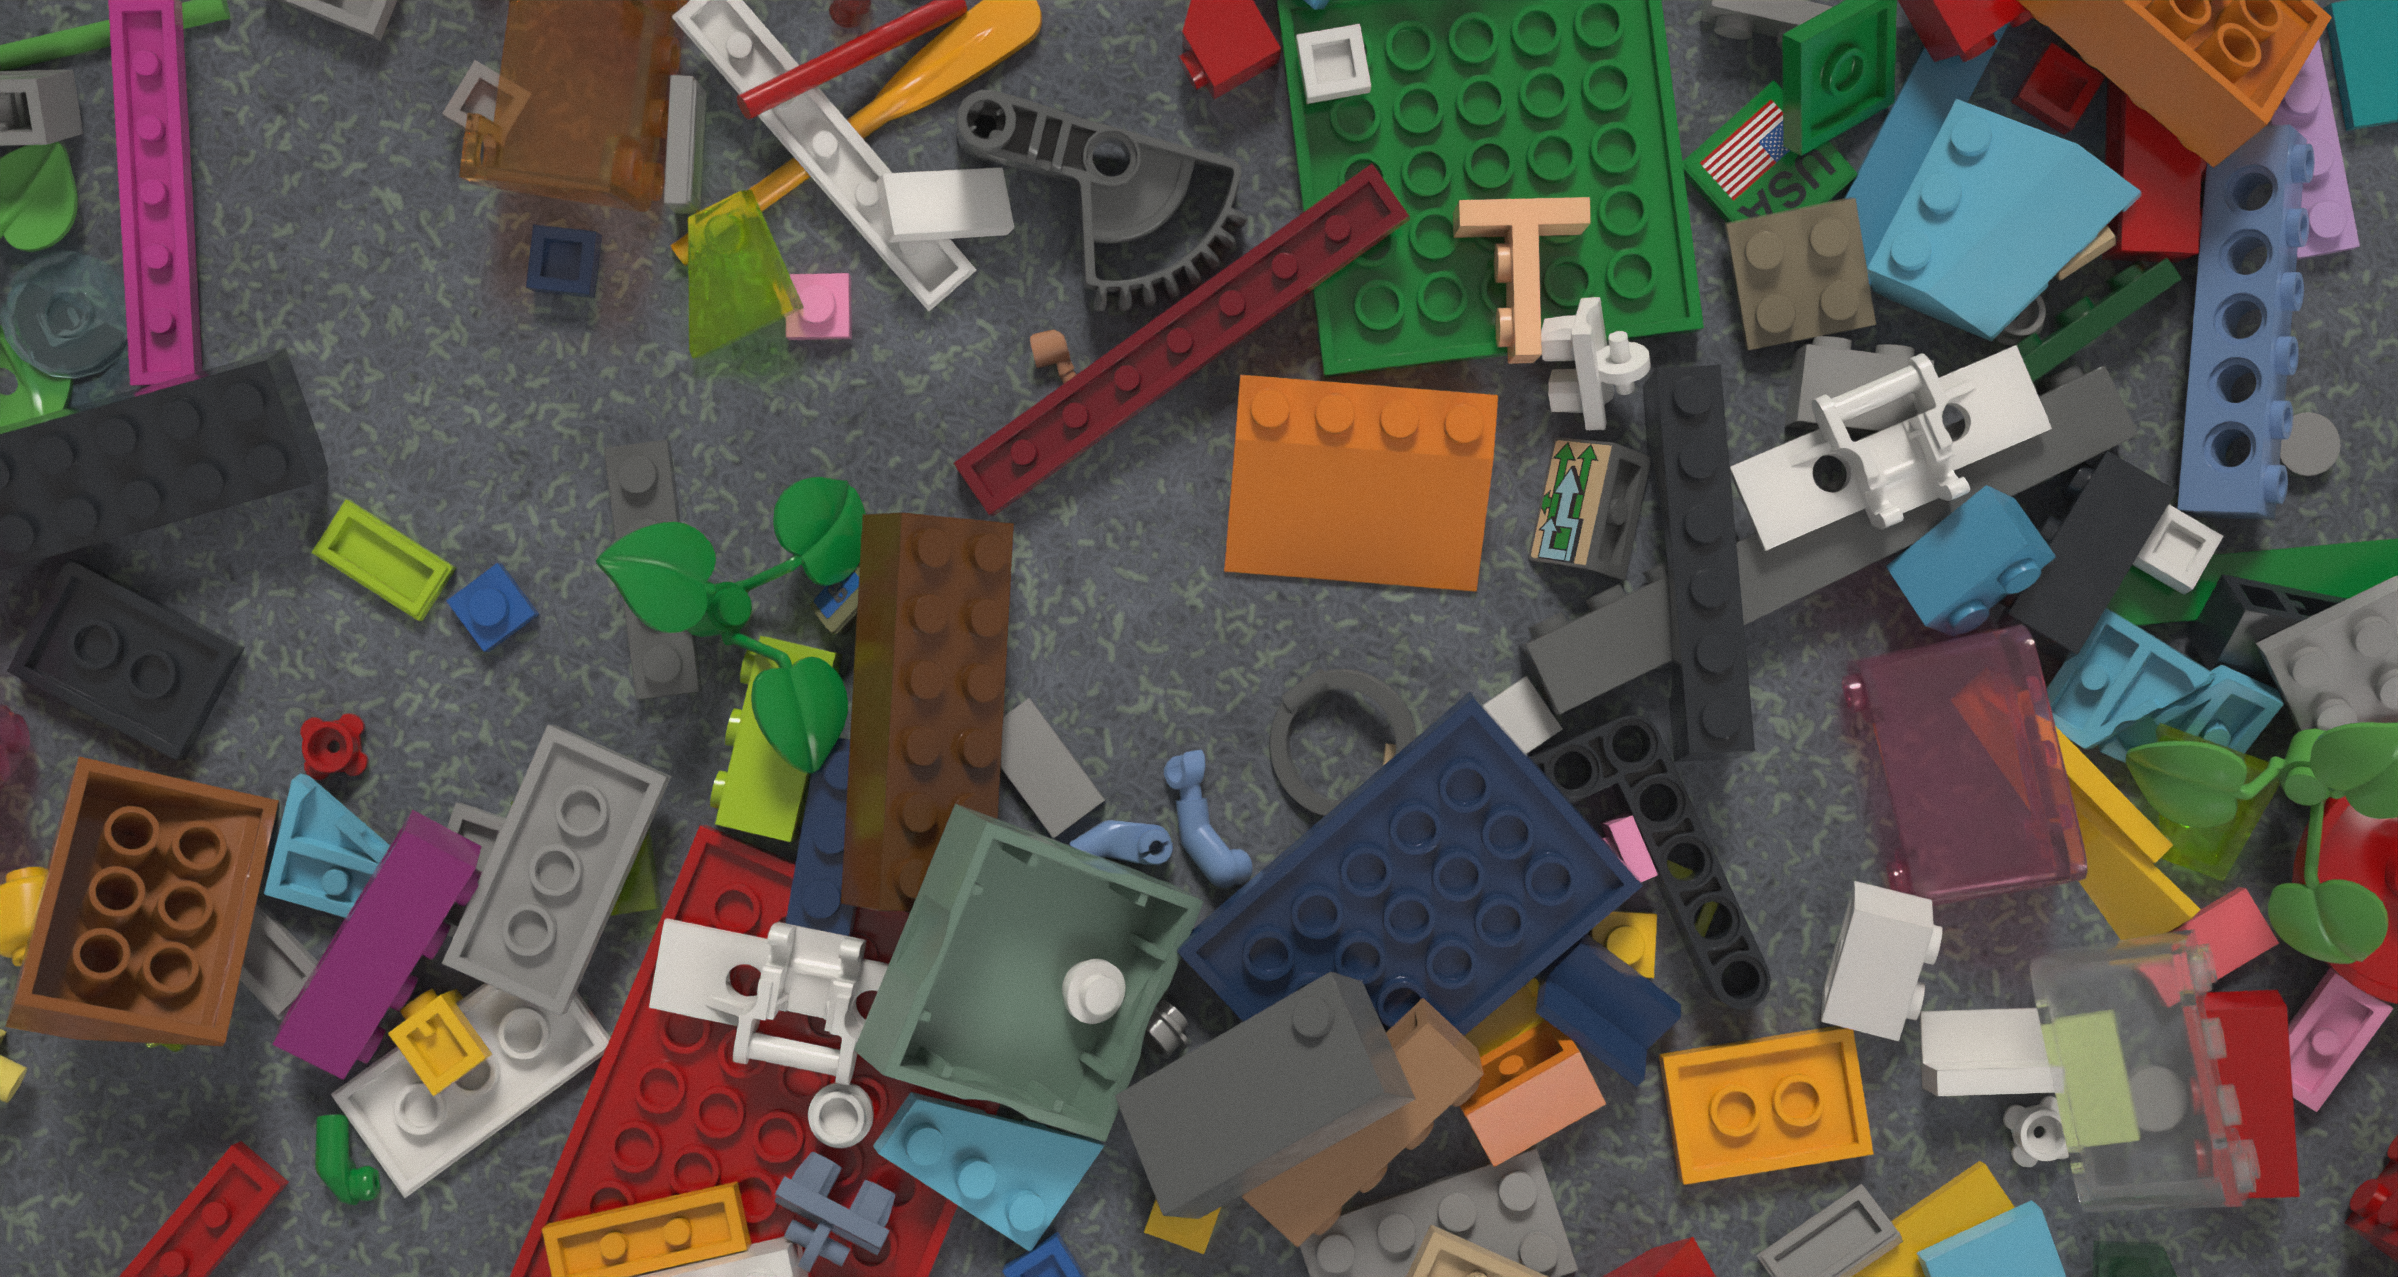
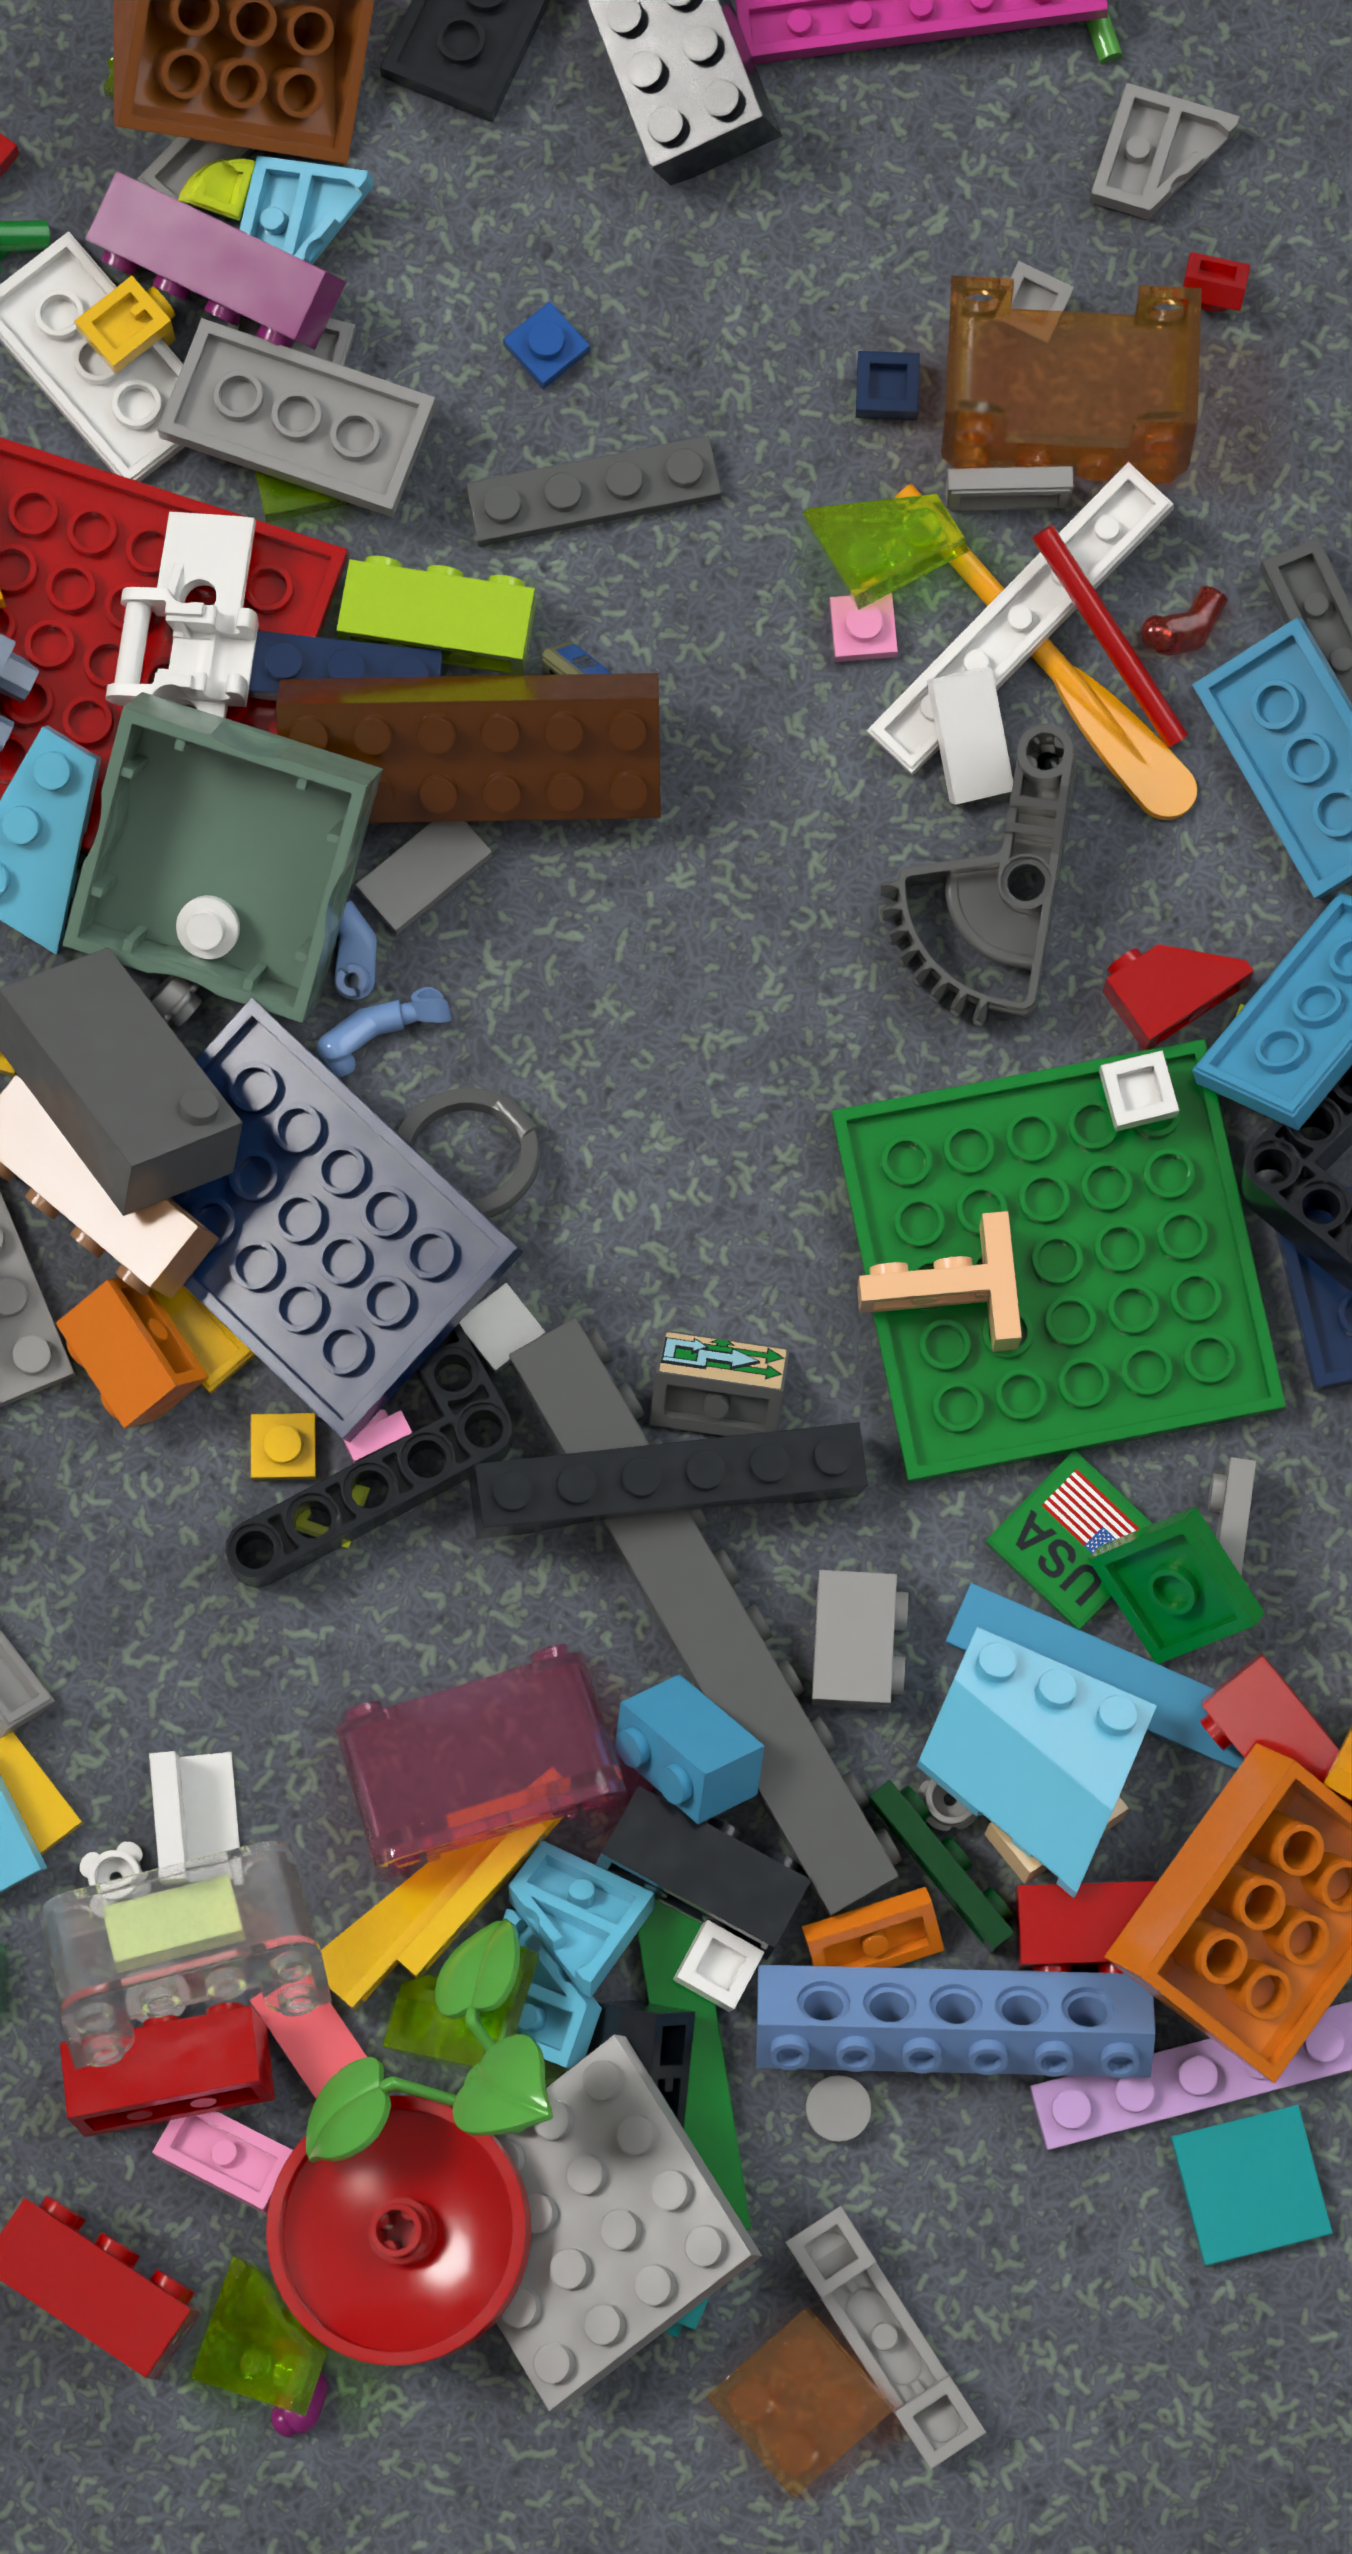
camera: 90 degrees right, 10 degrees down
red plate [300,713,369,780] -> none
lime tile [311,499,456,621] -> none
green plant [596,477,866,774] -> none
white plate [808,1082,874,1148] -> none
dark red plate [953,164,1410,517] -> none
nougat hand [1030,330,1076,384] -> none
orange slope [1224,375,1498,592] -> none
dark blue panel [1536,934,1681,1087] -> none
white hips [1541,297,1651,430] -> none
light orange plate [1659,1026,1874,1185] -> none
dark tan plate [1724,197,1876,350] -> none
white piece [1730,345,2052,551] -> none
white brick [1821,881,1942,1041] -> none
red plate [2011,43,2106,135] -> none
none -> neon yellow tile [178,157,256,221]
none -> orange plate [802,1887,945,1968]

